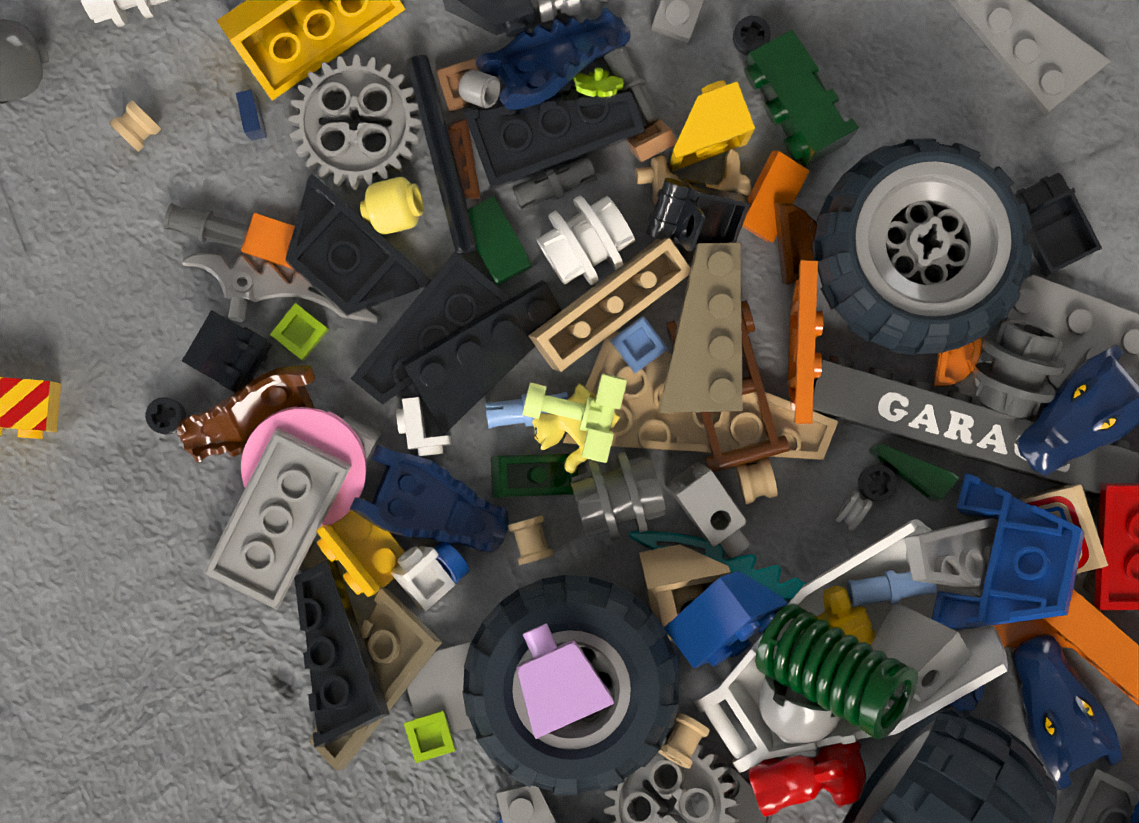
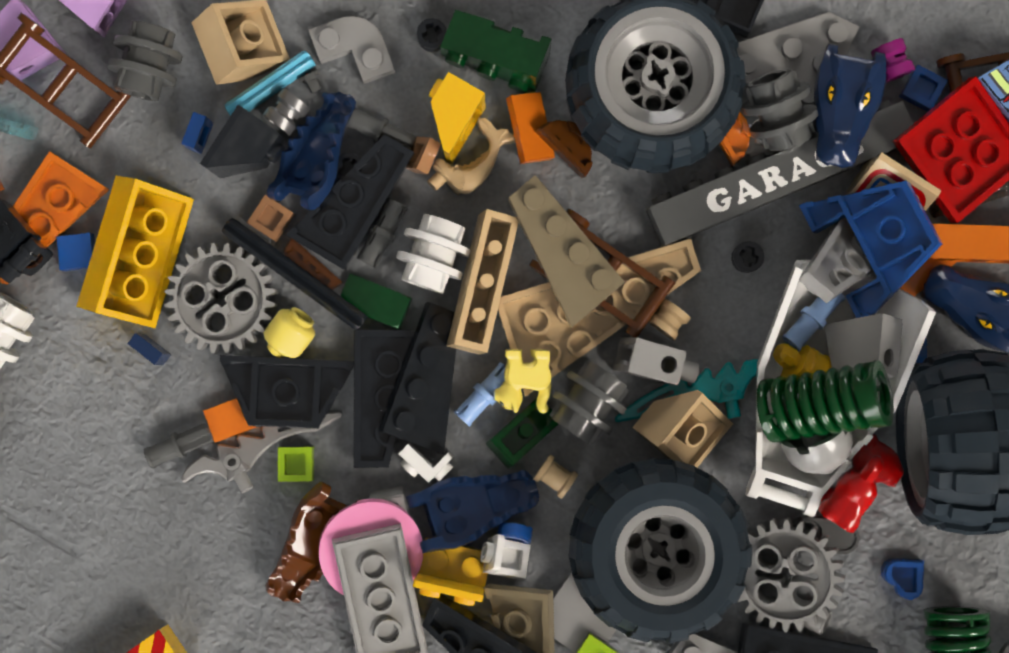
camera: 30 degrees left, 0 degrees up
tan wheel [109,100,161,152] -> none
black bush [145,397,186,435] -> none
black piece [182,310,272,393] -> none
light grey piece [458,70,500,108] -> none
lavender torso [517,623,614,739] -> none
yellowish green bar [522,373,627,463] -> none
lime plant [574,68,624,97] -> none
medium blue tile [610,316,668,374] -> none
black piece [646,178,750,251] -> none
tan bush [659,713,710,769] -> none
blue slope [664,571,788,668] -> none
orange wing [787,260,823,424] -> none
light grey bush [834,490,873,532] -> none
dark green slope [869,444,959,501] -> none

